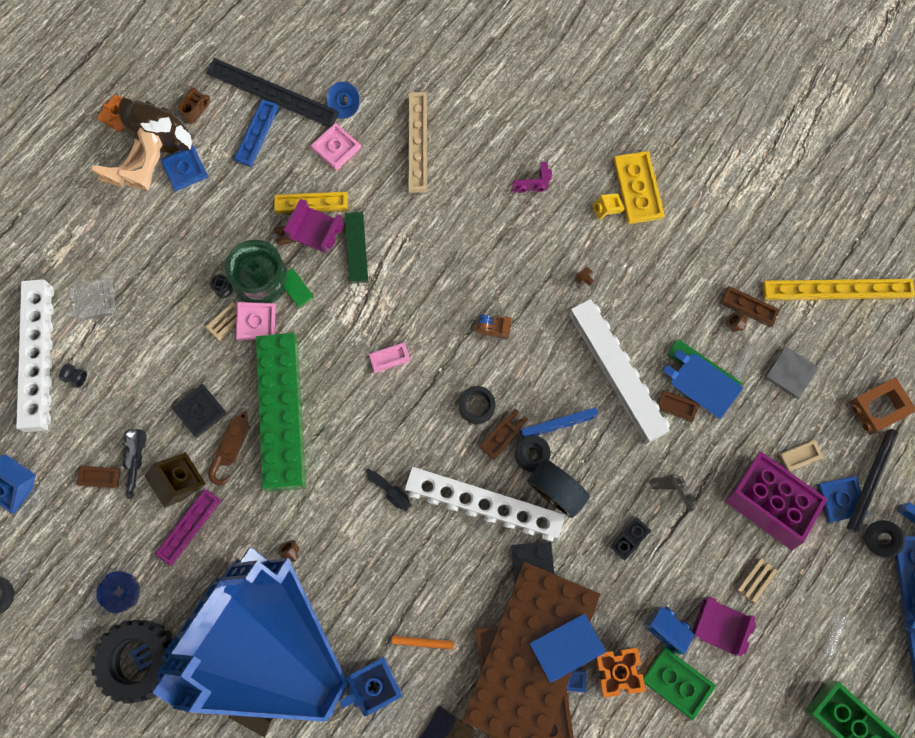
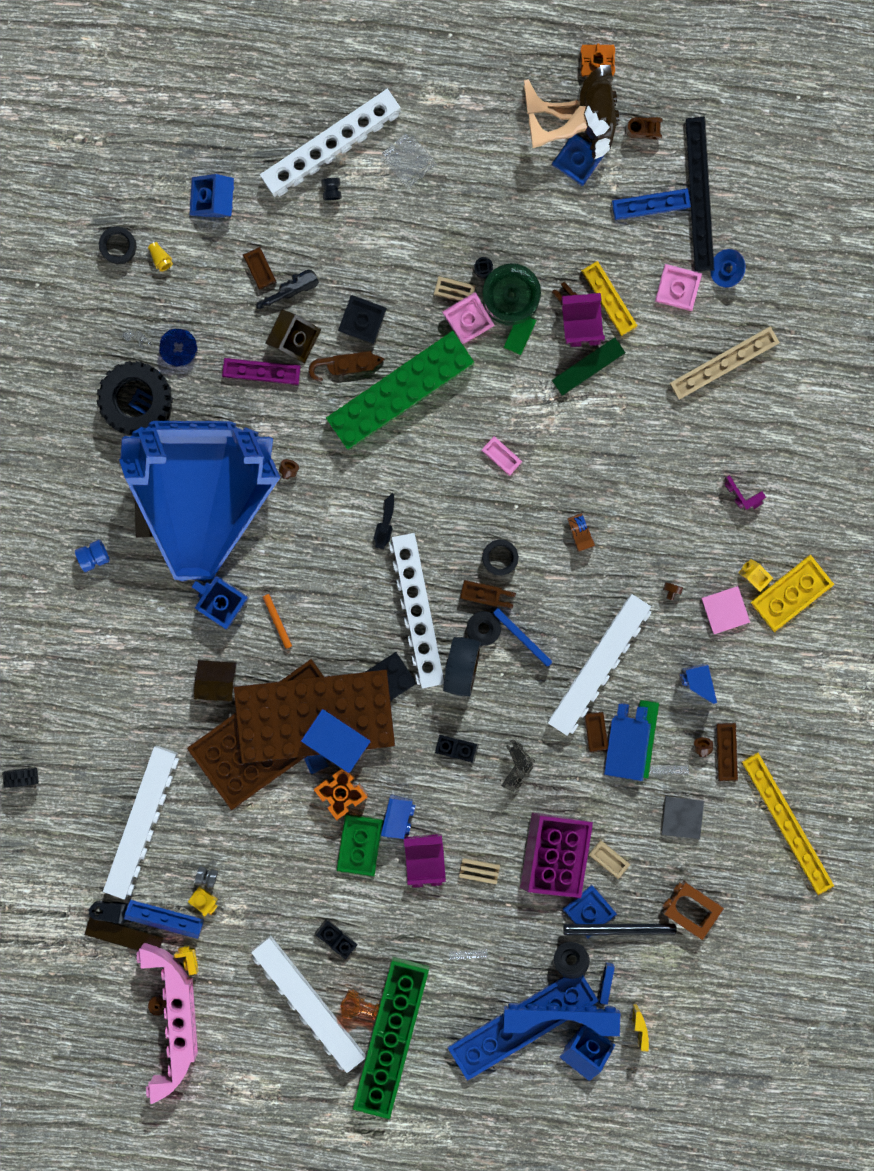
camera: 60 degrees right, 15 degrees up
none -> yellow cone [148,242,173,272]
none -> blue slope [680,664,717,704]
none -> bright pink tile [701,586,750,634]

